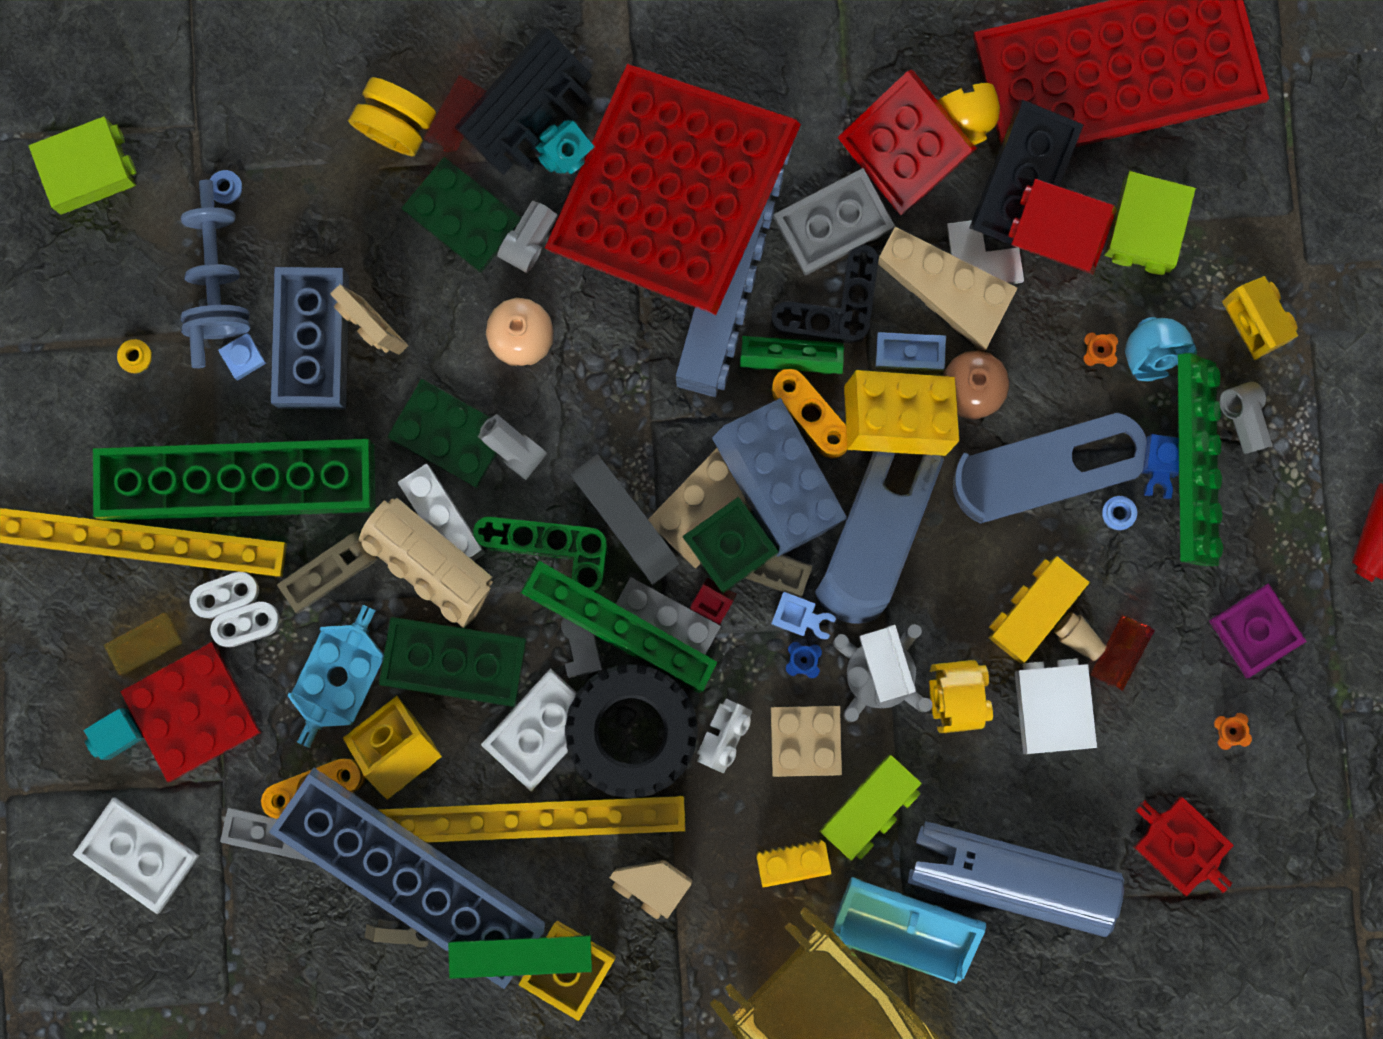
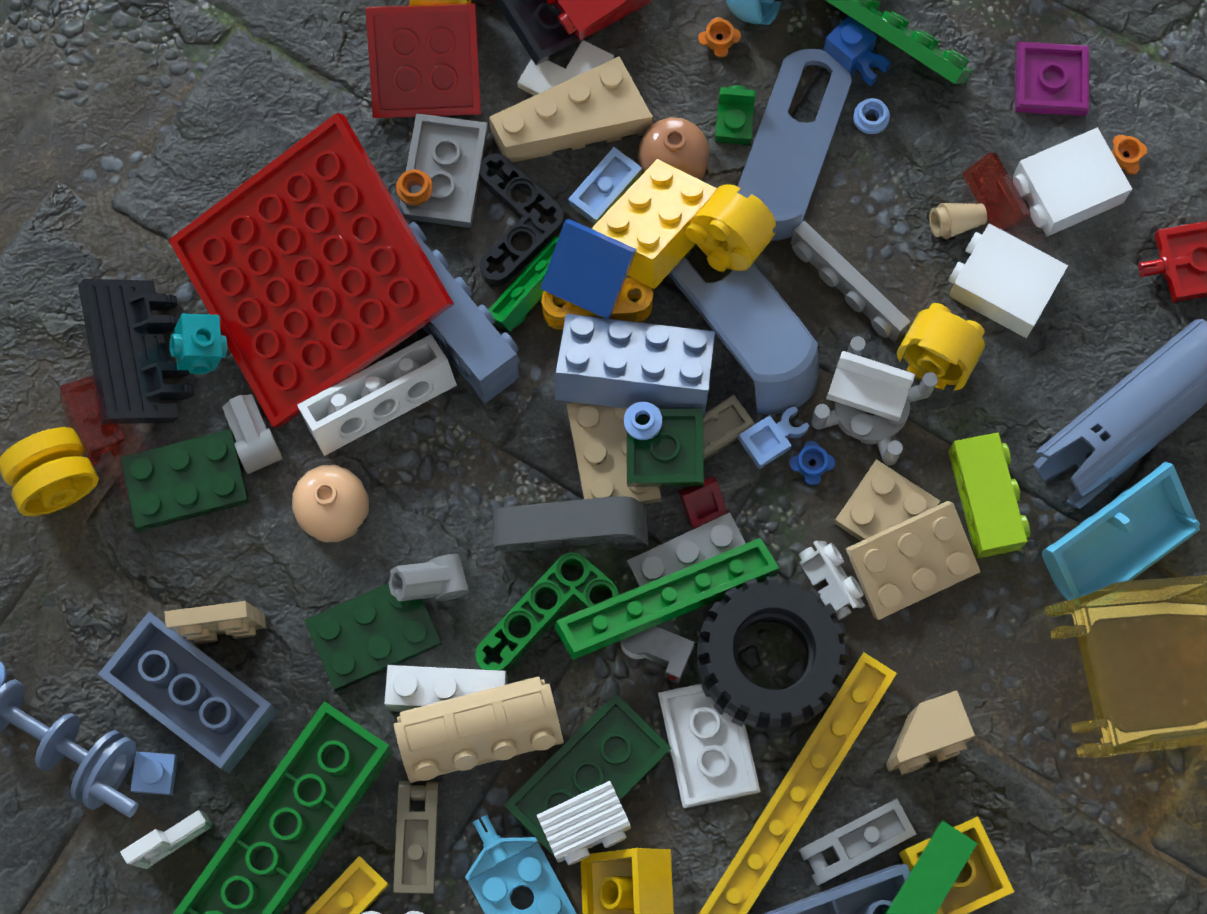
camera: 60 degrees left, 10 degrees down
yellow plate [117,339,152,373] -> none
yellow brick [756,839,831,887] -> none
yellow brick [989,556,1090,664] -> none
none -> white tile [120,810,213,869]
none -> white brick [297,334,457,456]
none -> orange plate [396,169,433,206]
none -> white brick [537,781,631,865]
none -> blue tile [540,219,637,319]
none -> light blue plate [624,402,662,440]
none -> yellow brick [685,185,776,272]
none -> green bracket [715,85,756,145]
none -> light grey plate [791,221,911,343]
none -> light grey plate [798,799,916,886]
none -> tan plate [846,501,981,620]
none -> white brick [1013,127,1132,237]

